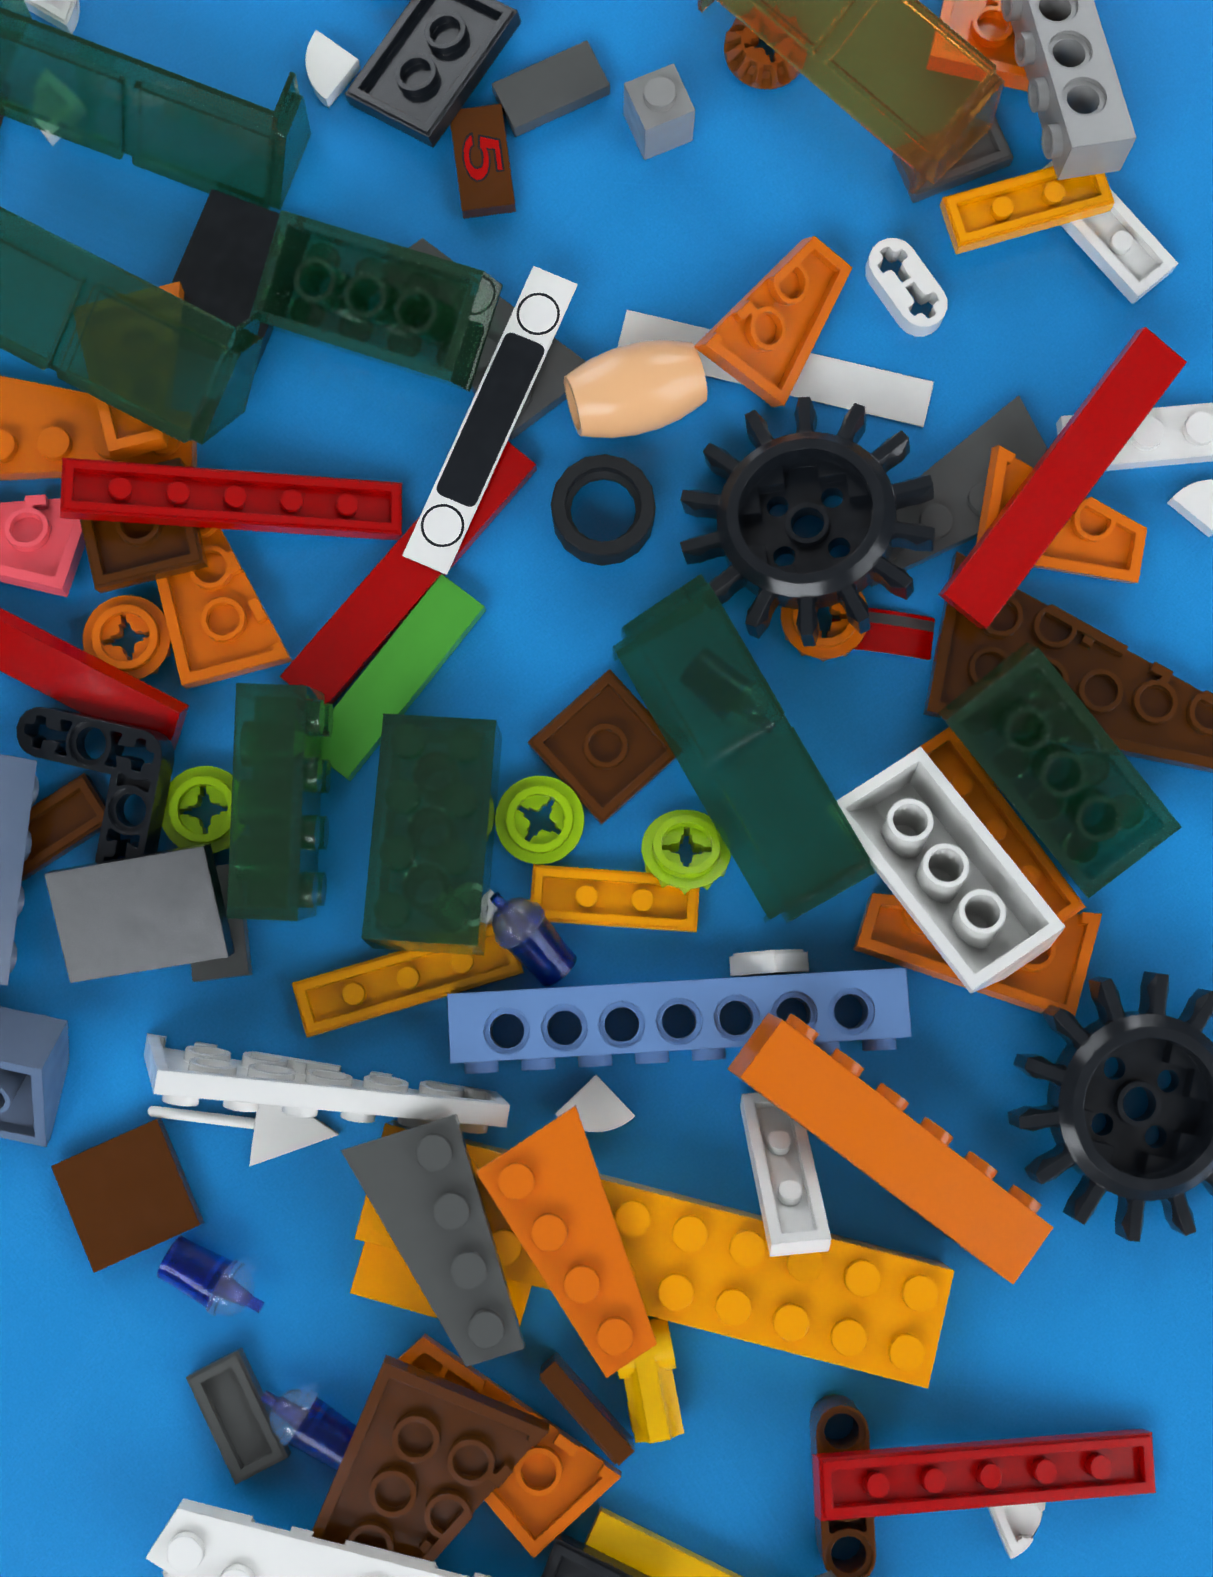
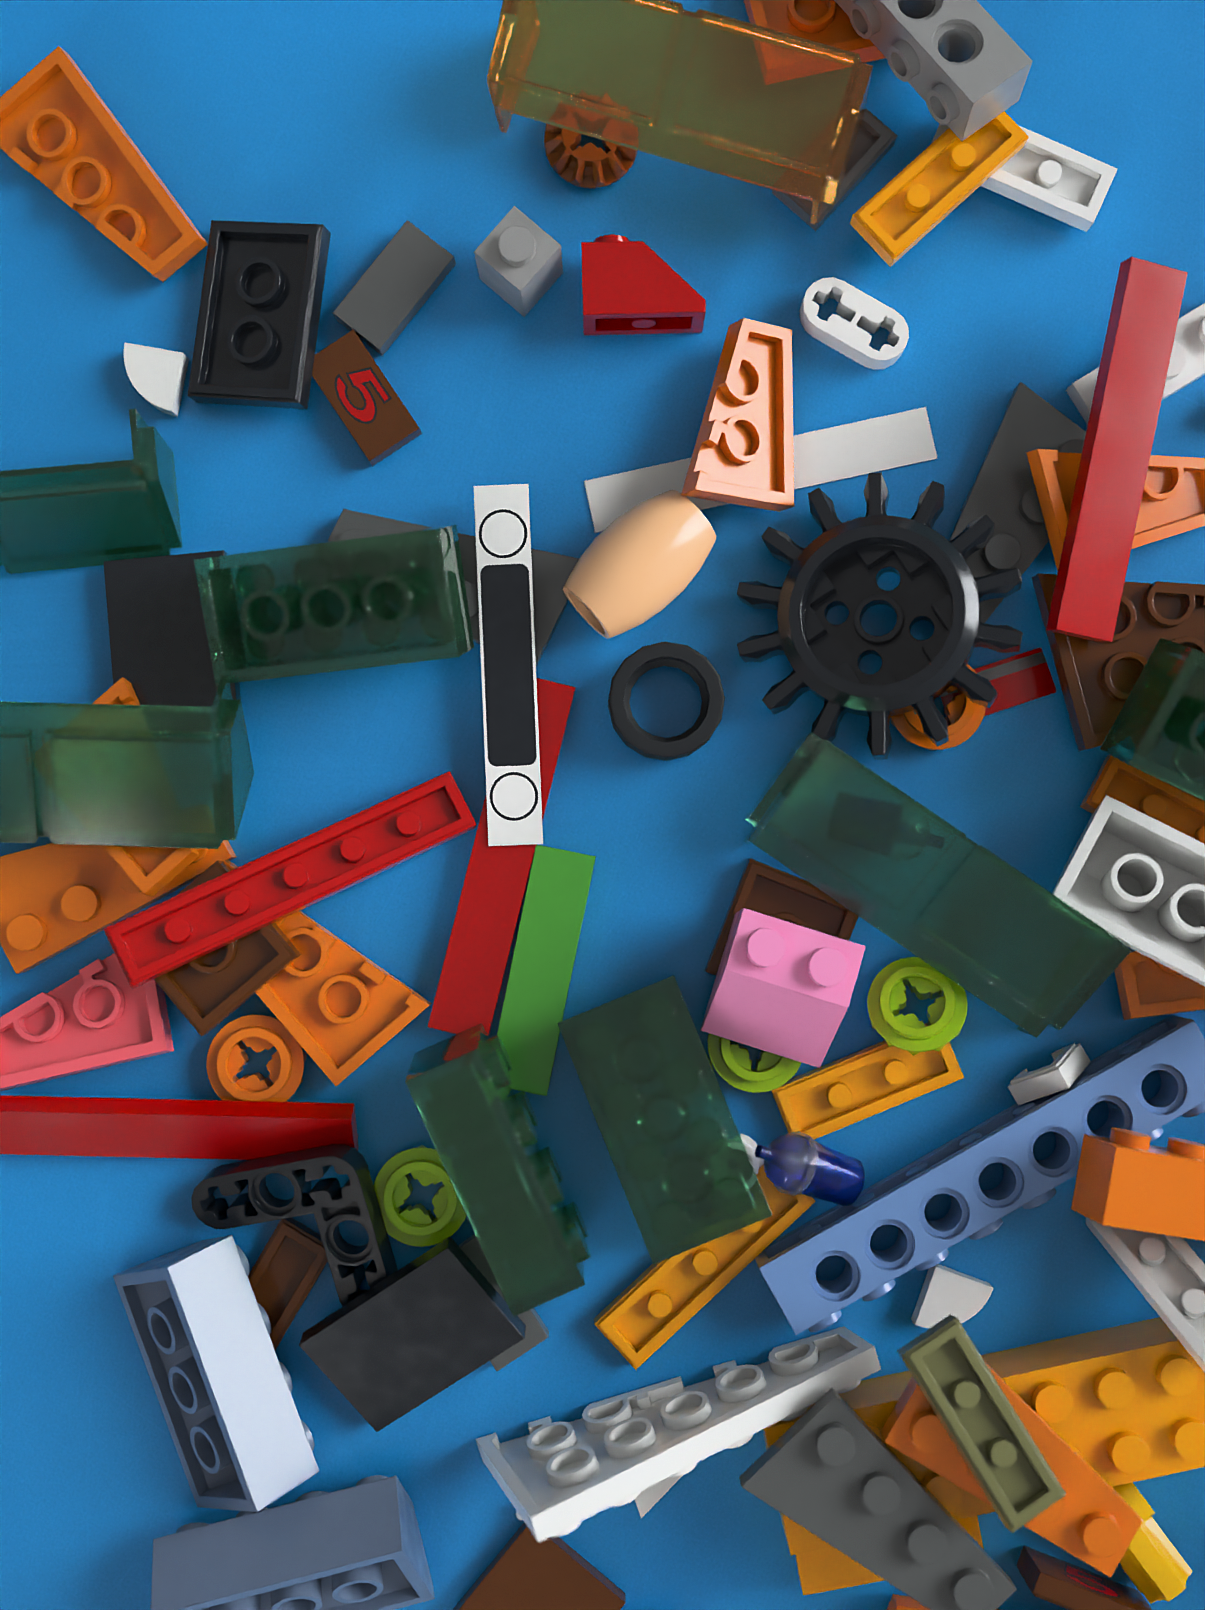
camera: 25 degrees left, 5 degrees up
none -> red slope [581,234,706,336]
none -> bright pink slope [700,908,866,1068]
none -> olive tile [897,1314,1067,1533]

